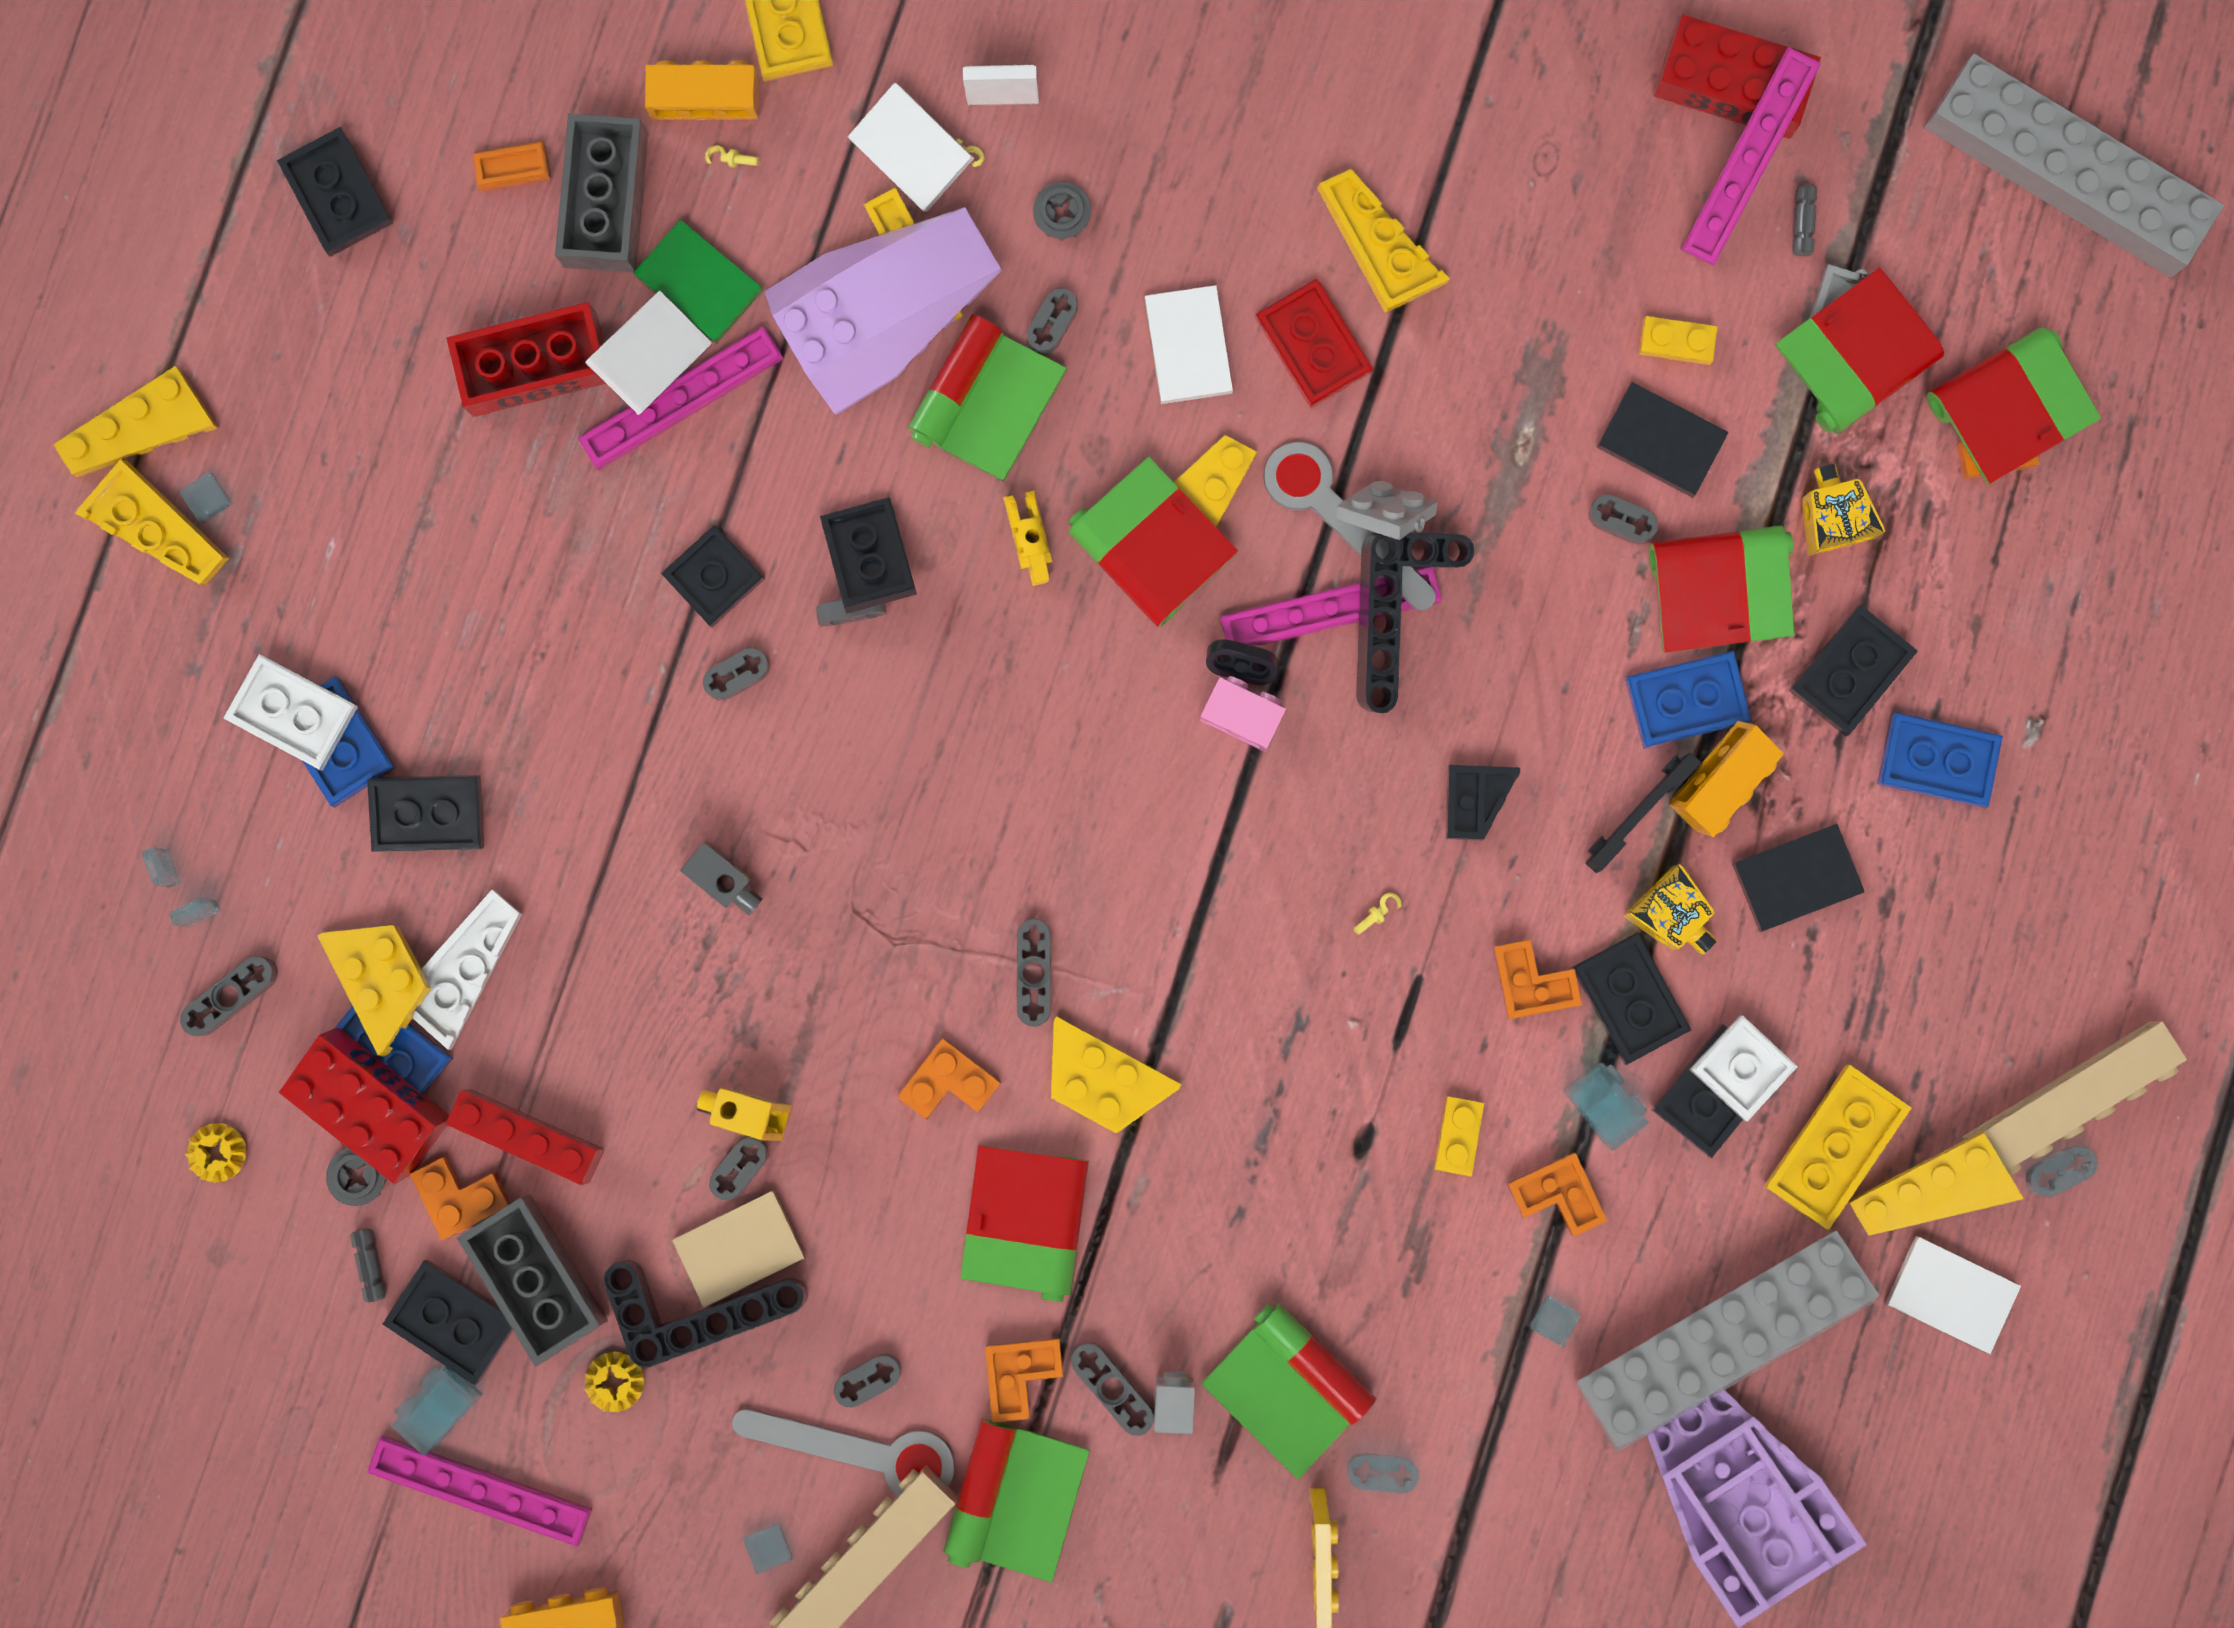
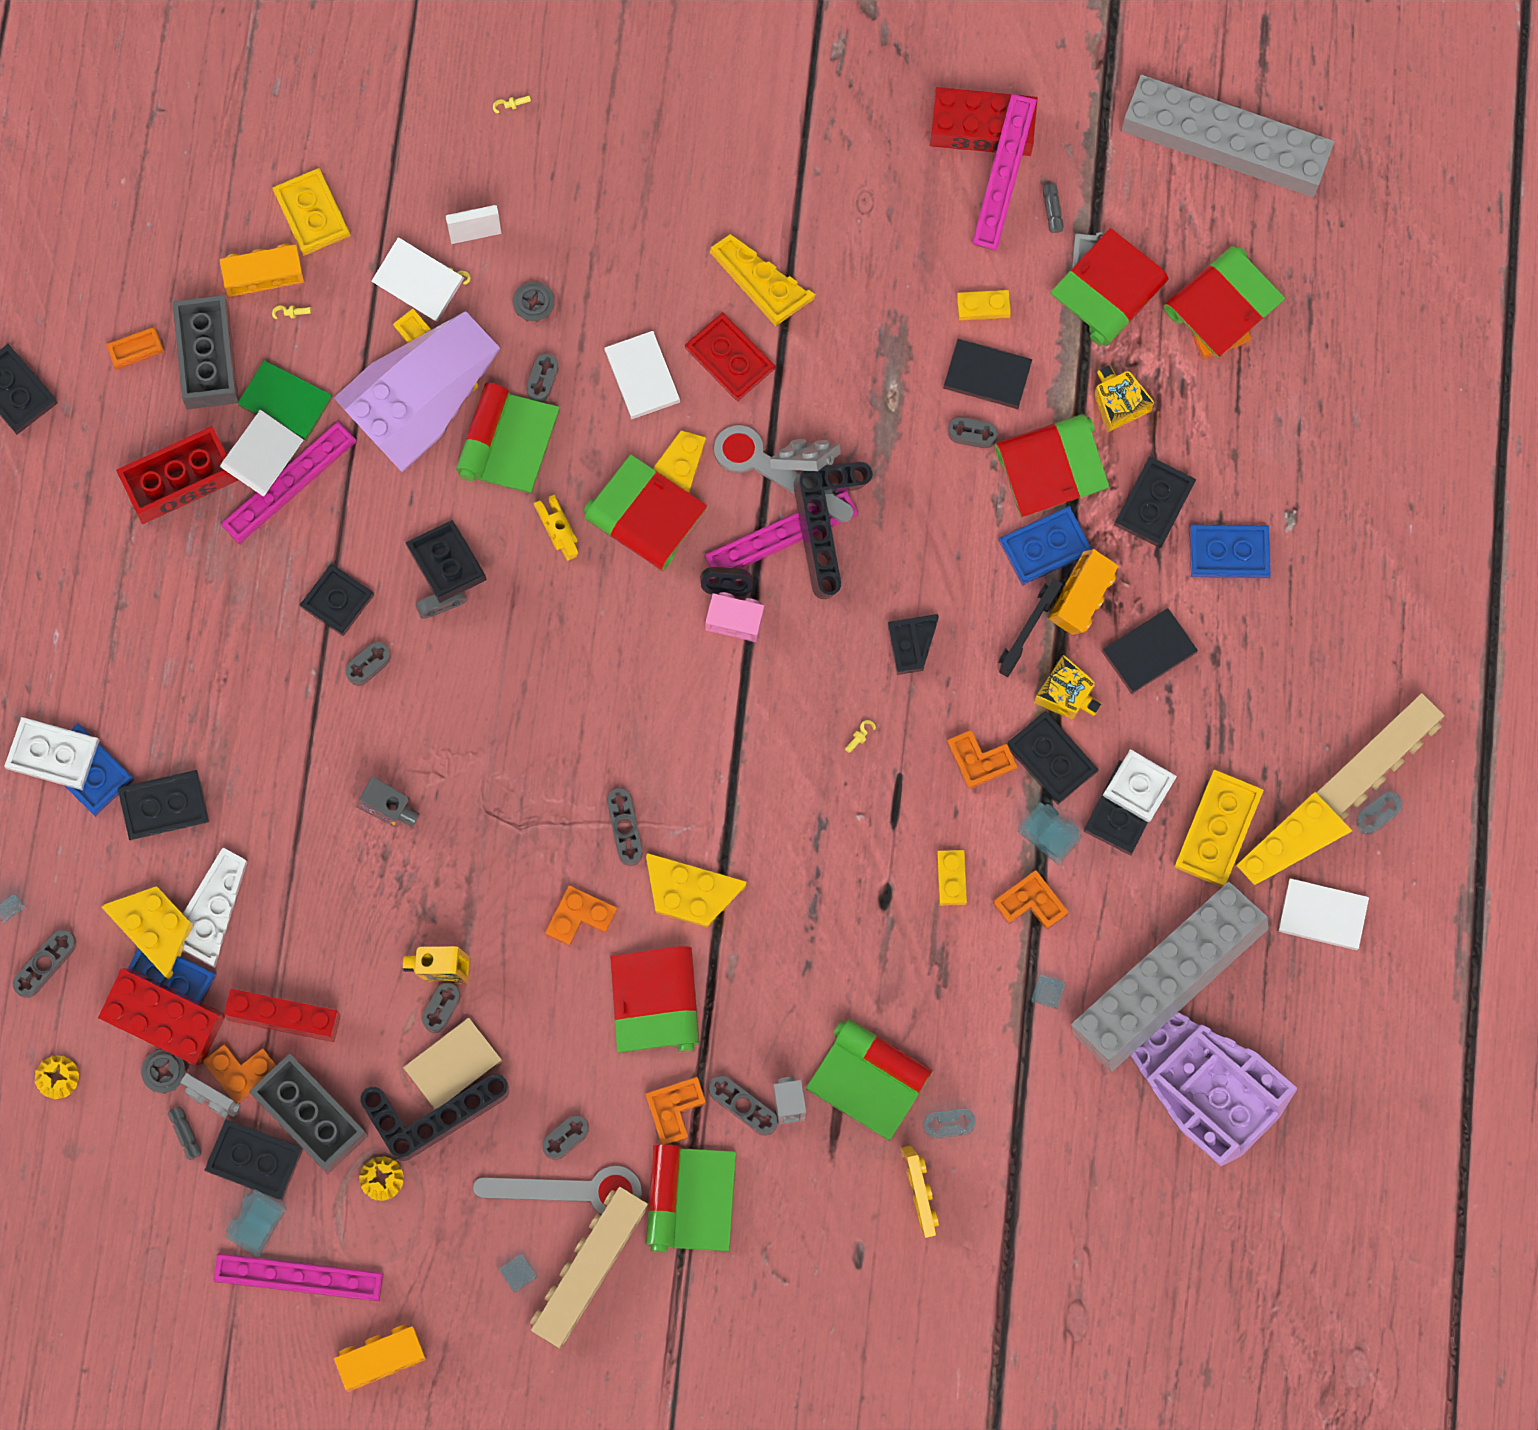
camera: 20 degrees left, 10 degrees down
none -> light grey plate [180,1073,241,1118]

